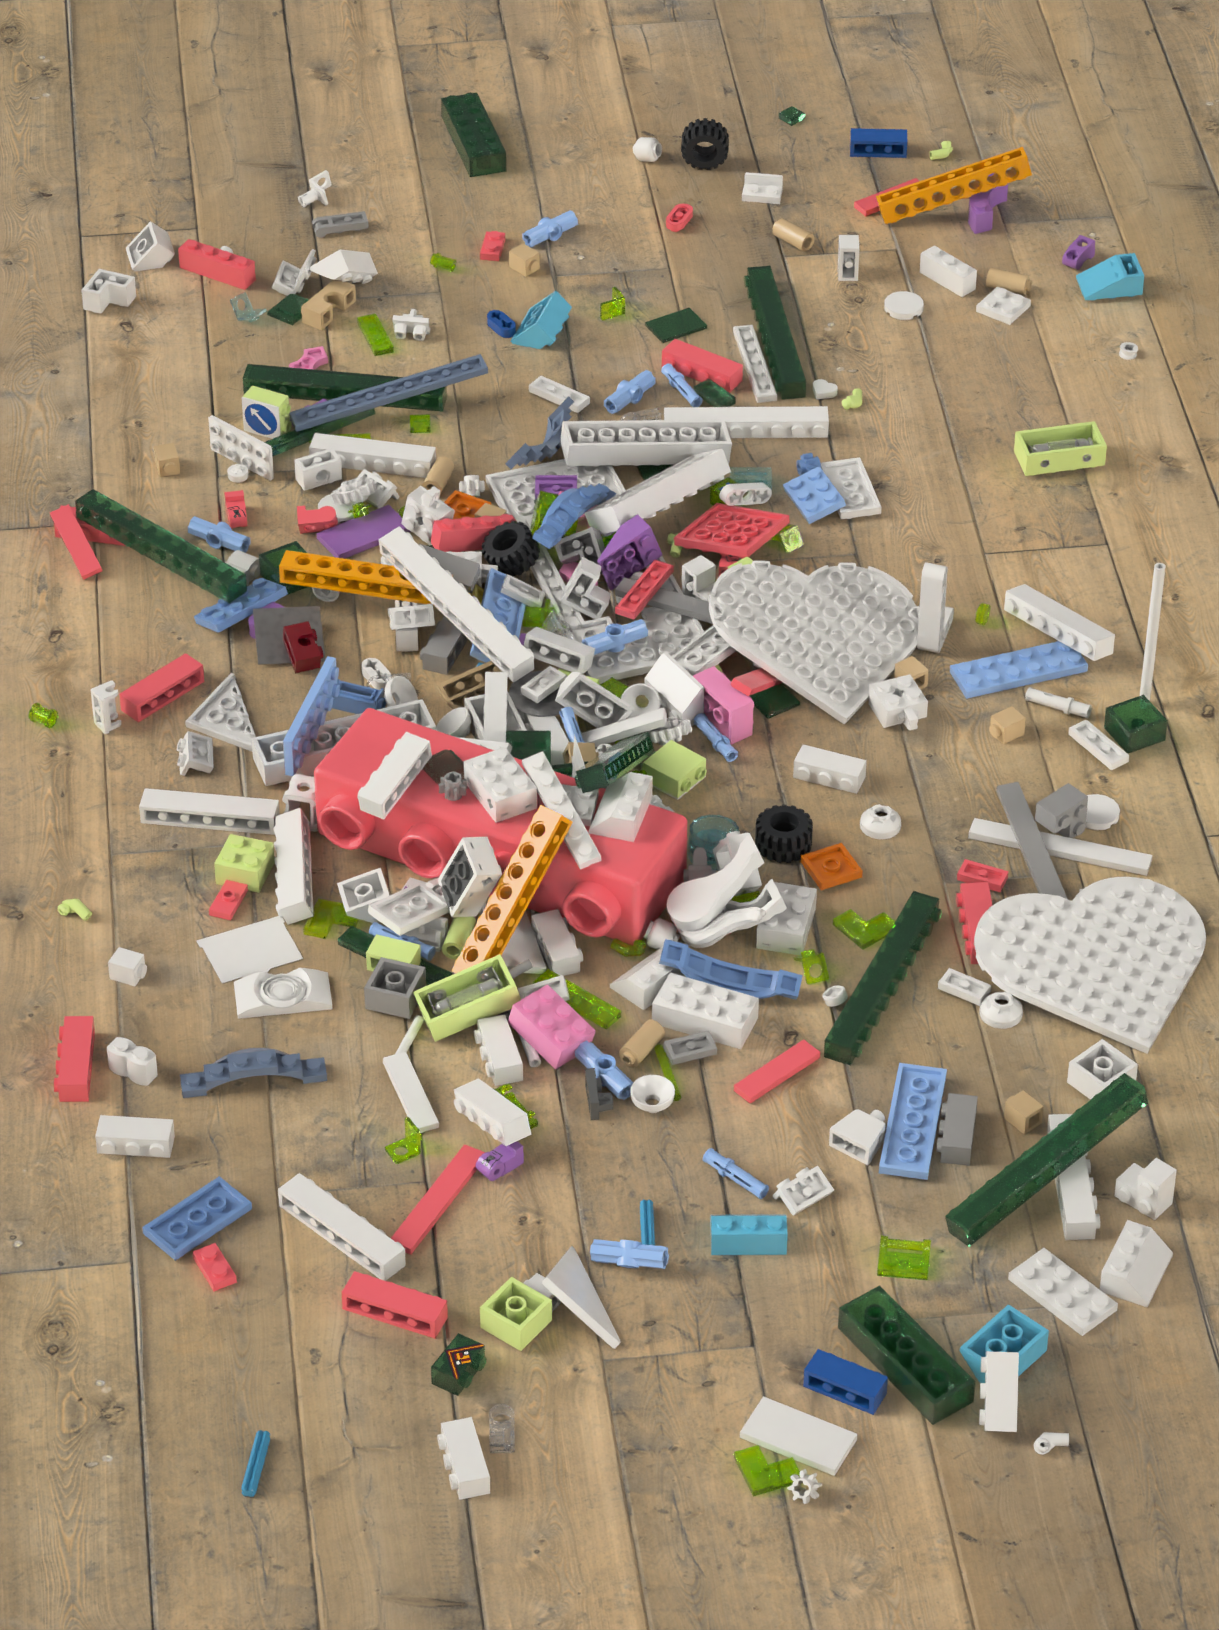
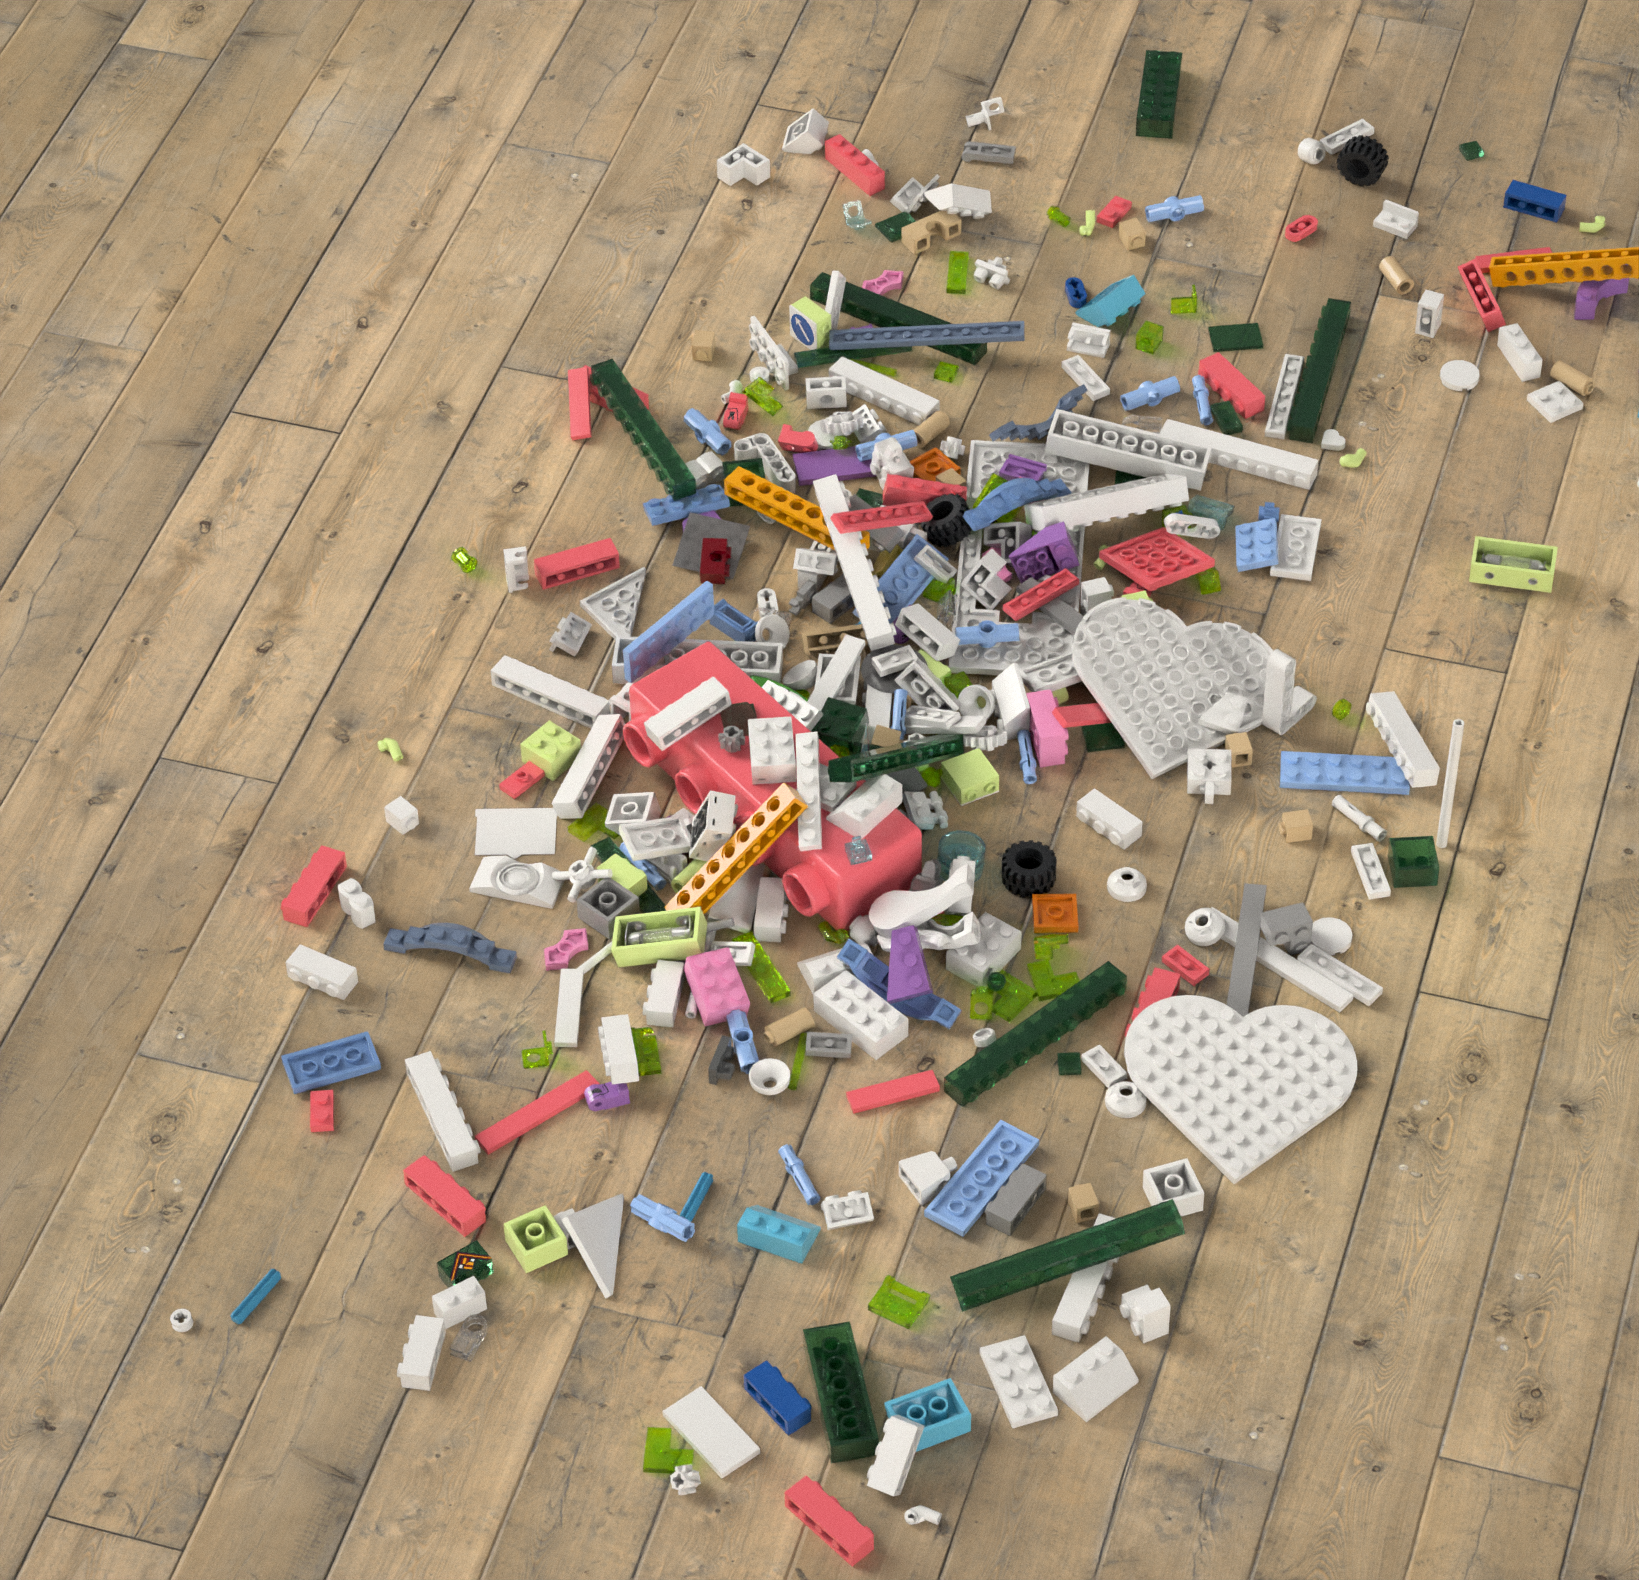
camera: 25 degrees right, 5 degrees up
none -> white bush [170,1309,193,1332]
none -> white brick [432,1276,487,1329]
none -> bright pink tile [544,928,588,971]
none -> white bar [552,847,613,903]
none -> white arm [721,380,743,404]
none -> white beam [734,433,796,494]
none -> clear neon green tile [742,377,783,416]
none -> coral brick [784,1475,874,1567]
none -> light grey plate [789,580,816,615]
none -> white tile [825,271,846,330]
none -> coral tile [830,501,933,534]
none -> clear light blue tile [844,836,872,865]
none -> light blue piece [855,430,917,462]
none -> medium lavender wedge [887,925,934,1004]
none -> white tile [905,705,961,729]
none -> clear green hinge [987,972,1006,992]
none -> clear neon green tile [988,969,1037,1022]
none -> clear neon green bracket [1033,934,1069,960]
none -> clear green tile [1057,1052,1082,1076]
none -> white hinge [1067,322,1110,358]
none -> yellowish green arm [1079,210,1095,236]
none -> clear neon green brick [1135,321,1164,355]
none -> white piece [1185,908,1225,946]
none -> white wing [1198,692,1248,734]
none -> white plate [1297,944,1383,1006]
none -> white plate [1320,119,1375,155]
none -> coral brick [1458,259,1506,332]

